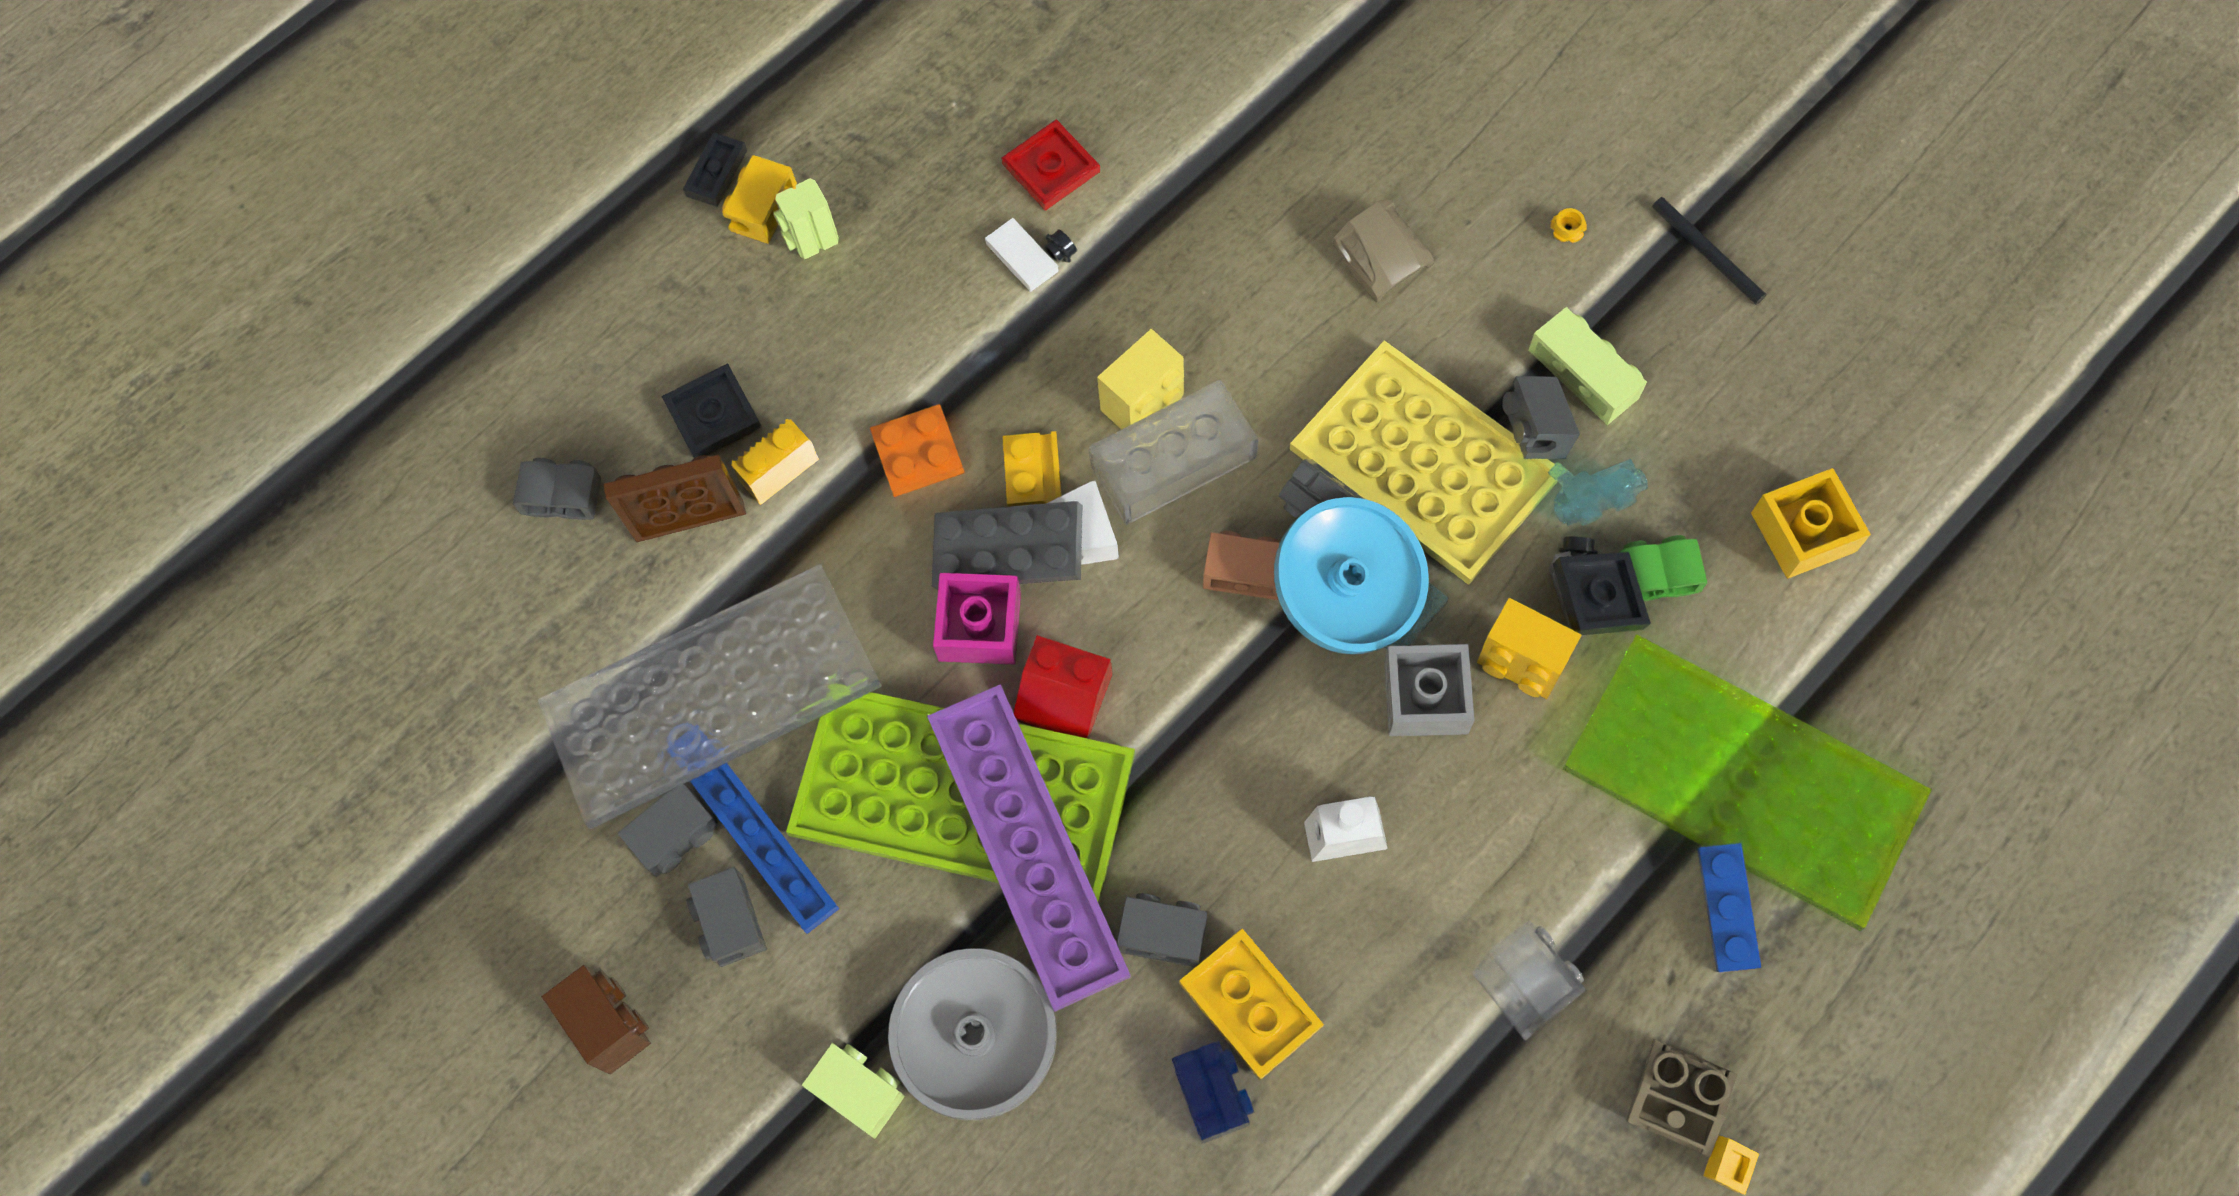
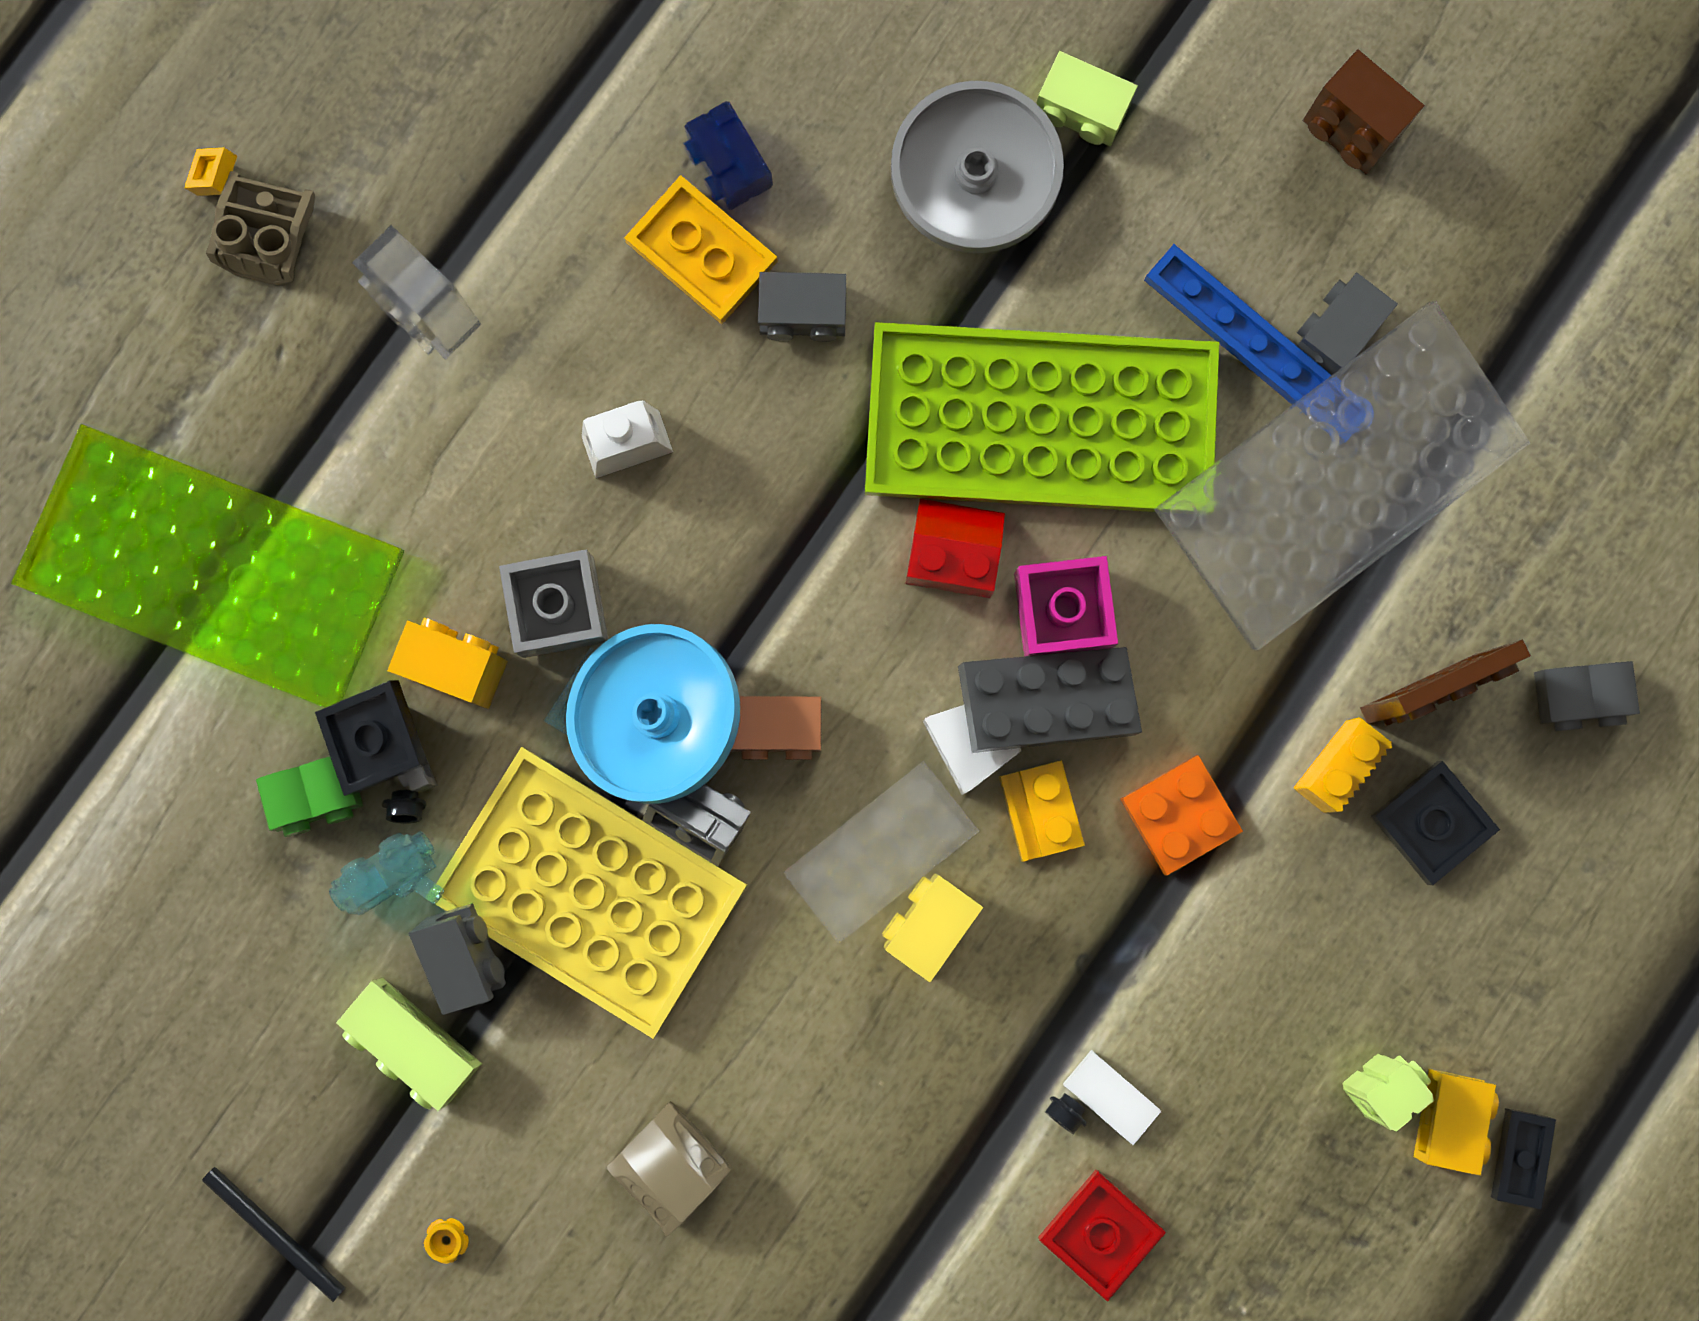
camera: 165 degrees right, 15 degrees up
dark grey brick [686,867,767,967] -> none
medium lavender plate [927,684,1131,1012] -> none
blue plate [1697,843,1761,972] -> none
yellow brick [1751,468,1871,579] -> none

